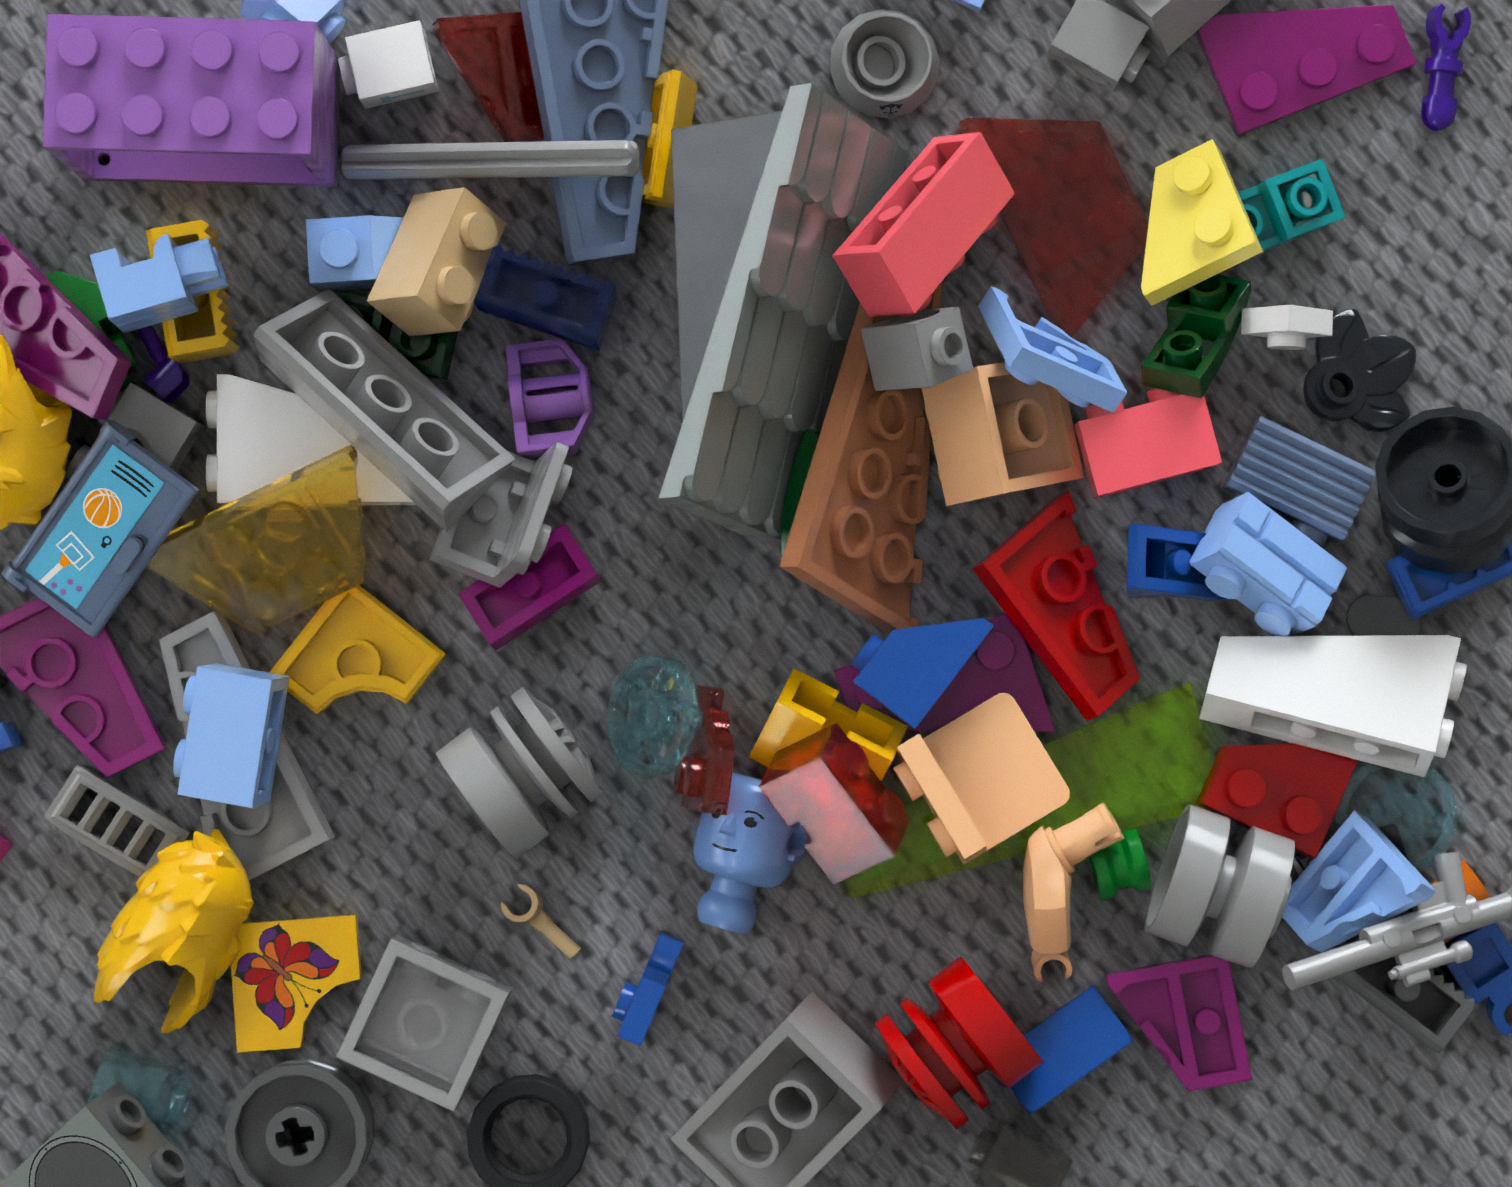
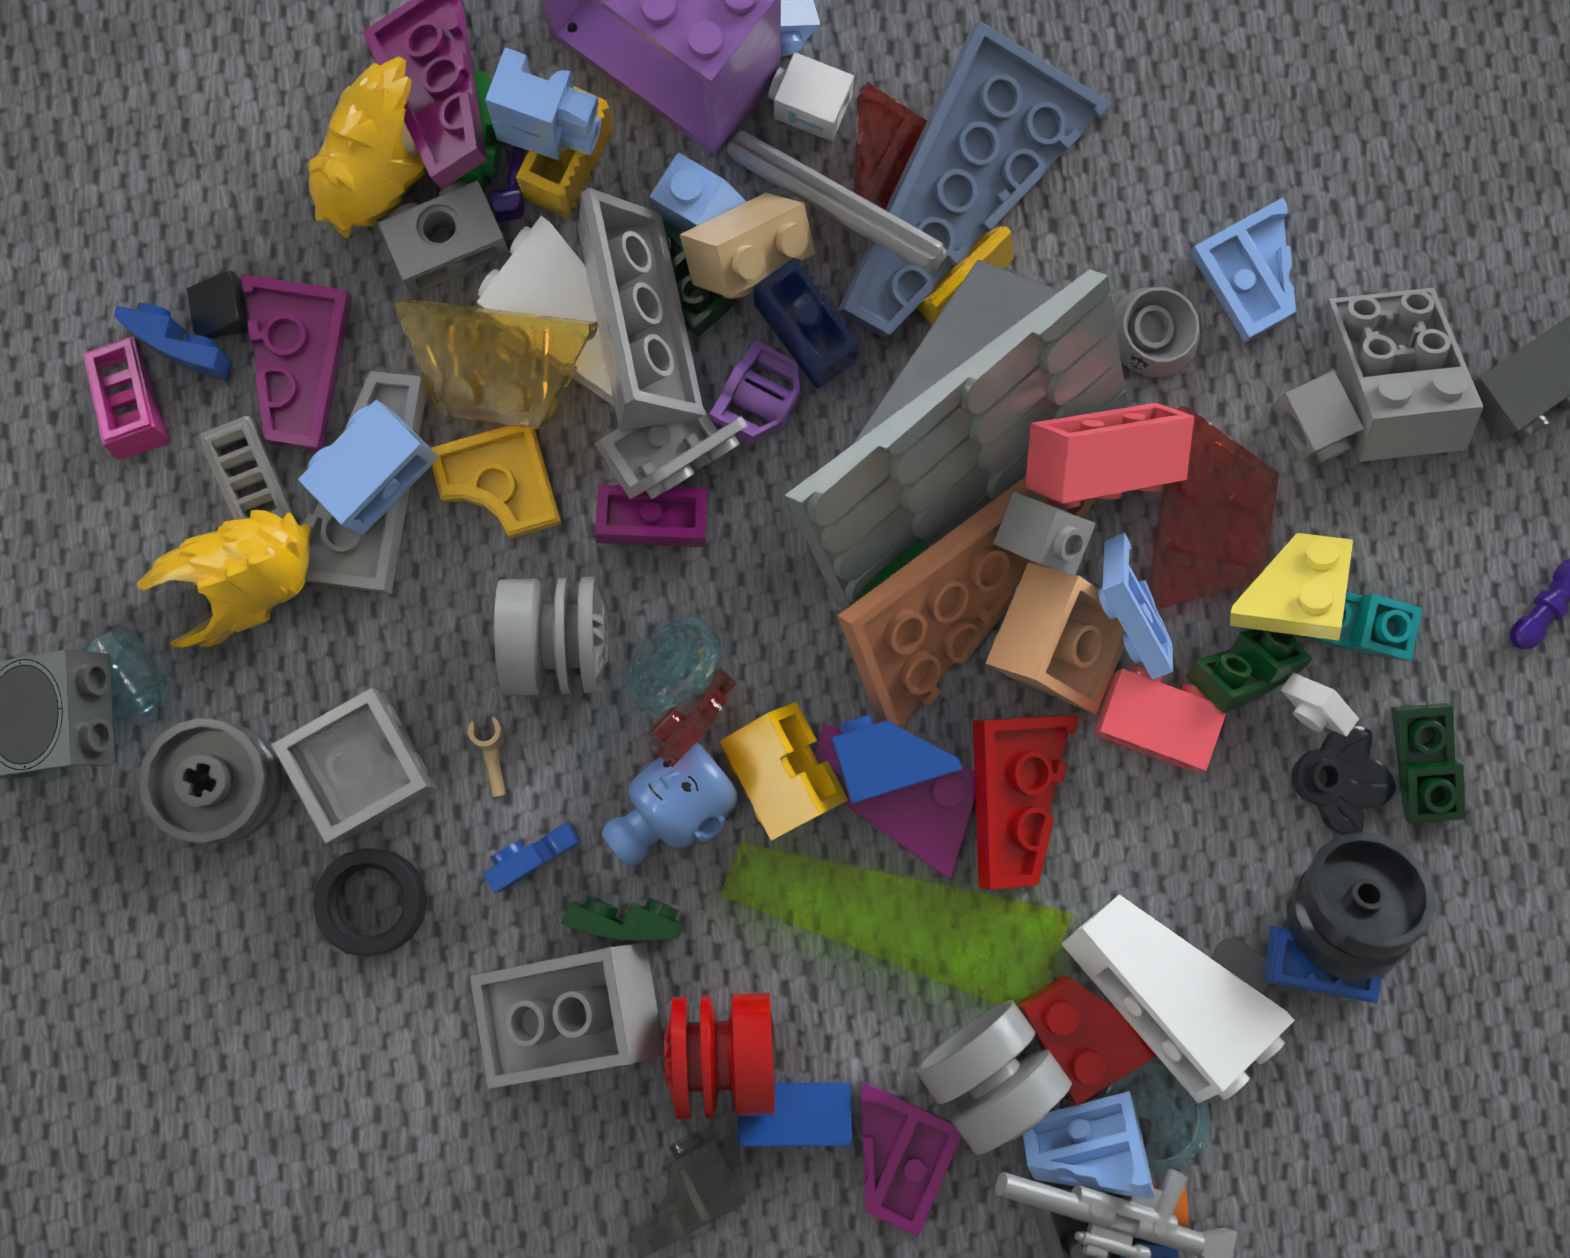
camera: 30 degrees right, 5 degrees down
door [1,419,199,638] -> none
yellow tile [231,914,362,1053] -> none
clear red brick [759,722,910,885] -> none
light nougat bracket [893,693,1070,865] -> none
light nougat arm [1023,802,1124,982] -> none
green wheel [1088,827,1151,901] -> none
blue slope [1127,524,1228,601] -> none
light blue brick [1189,492,1347,636] -> none
magenta wing [1196,4,1417,136] -> none
sand blue brick [1222,416,1376,548] -> none
none -> dark green slope [561,896,686,941]
none -> dark green slope [1391,703,1465,824]

